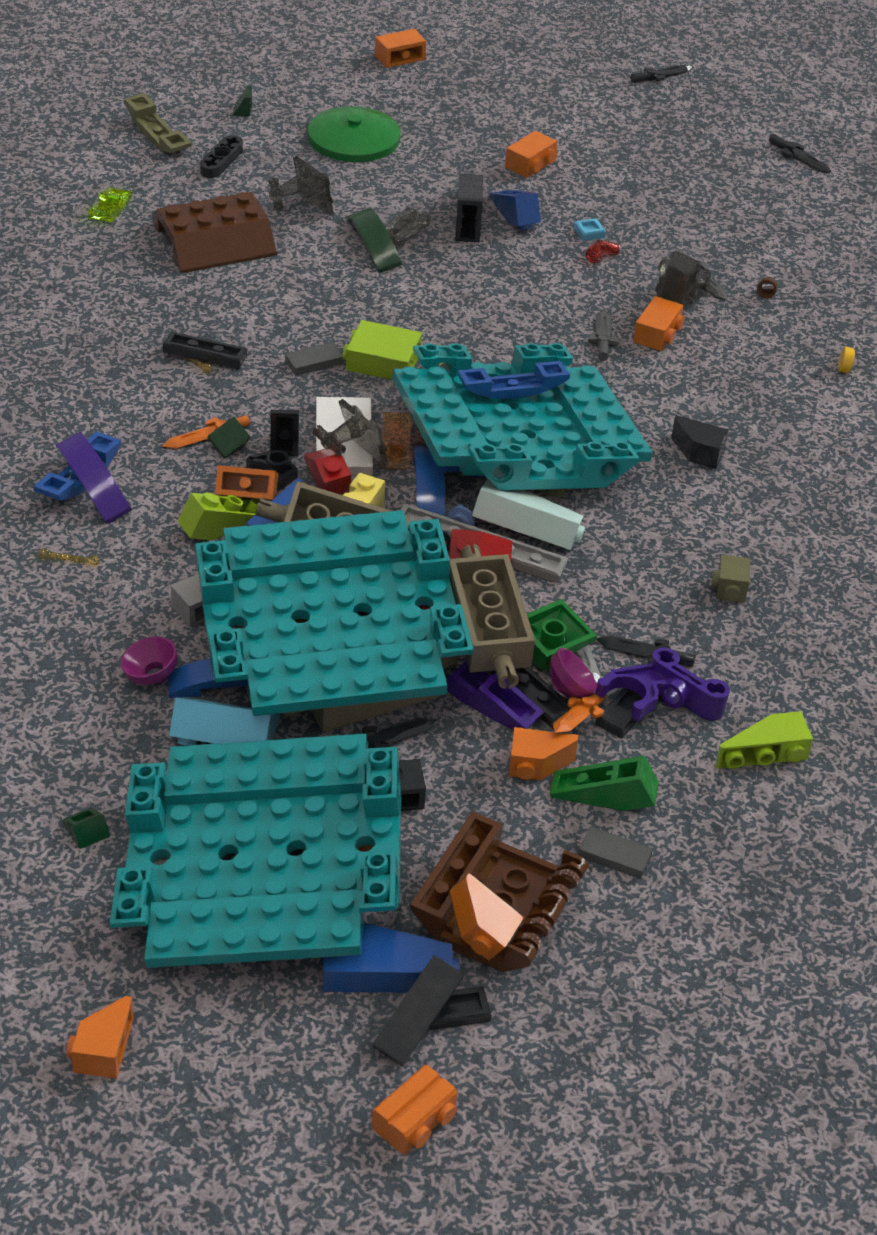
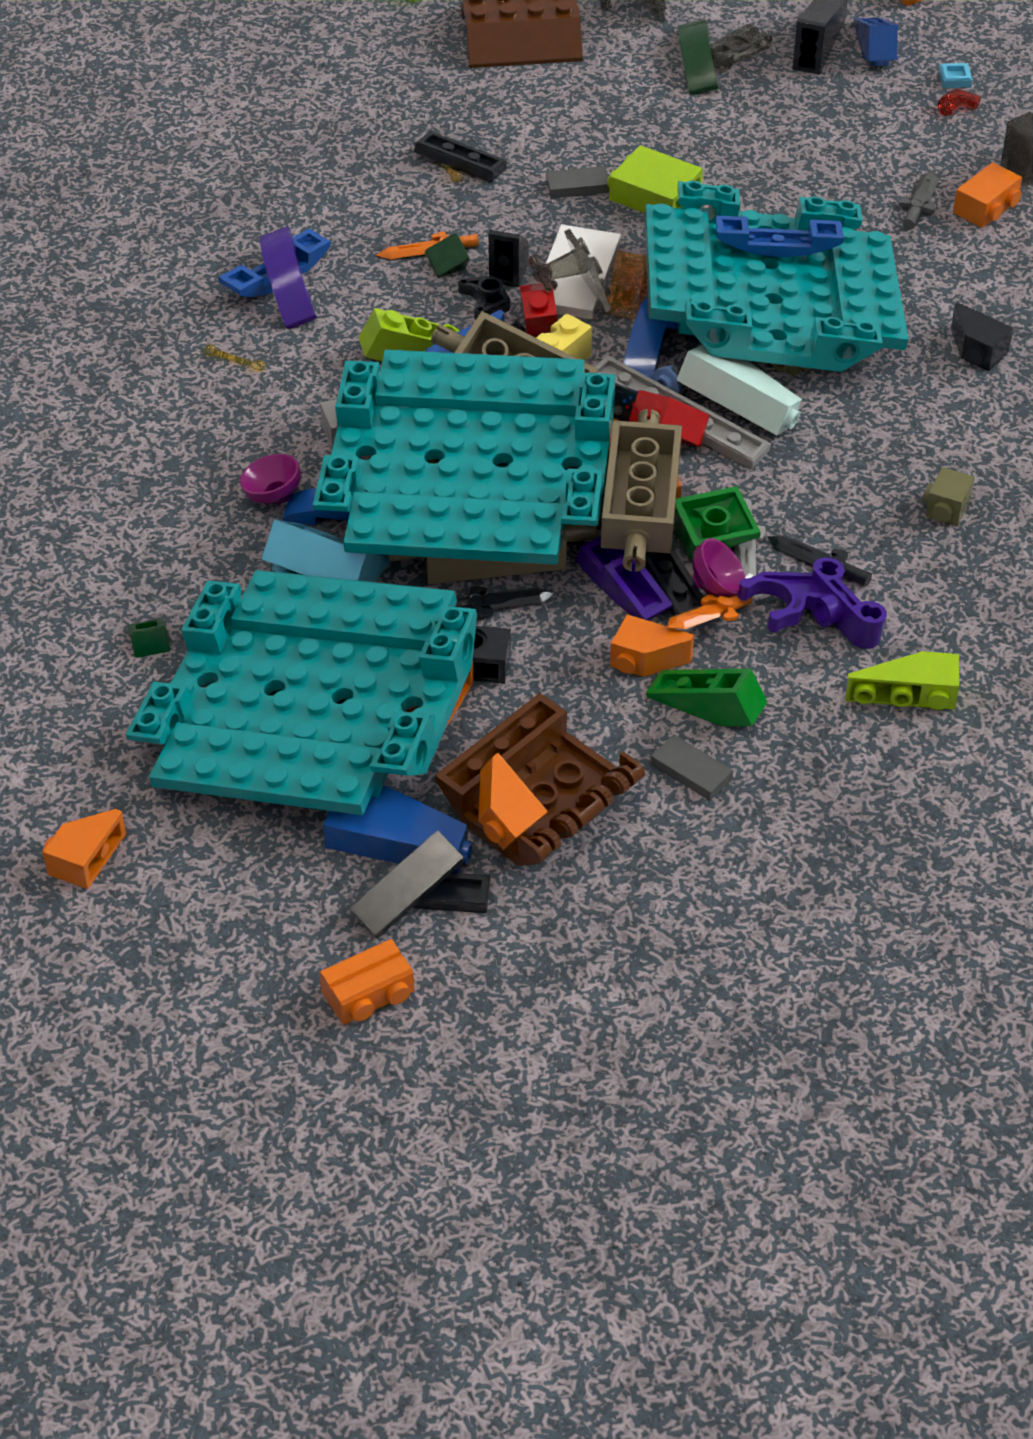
camera: 20 degrees right, 5 degrees up
orange brick [215,465,279,502] -> none
black tile [595,688,642,739] -> none

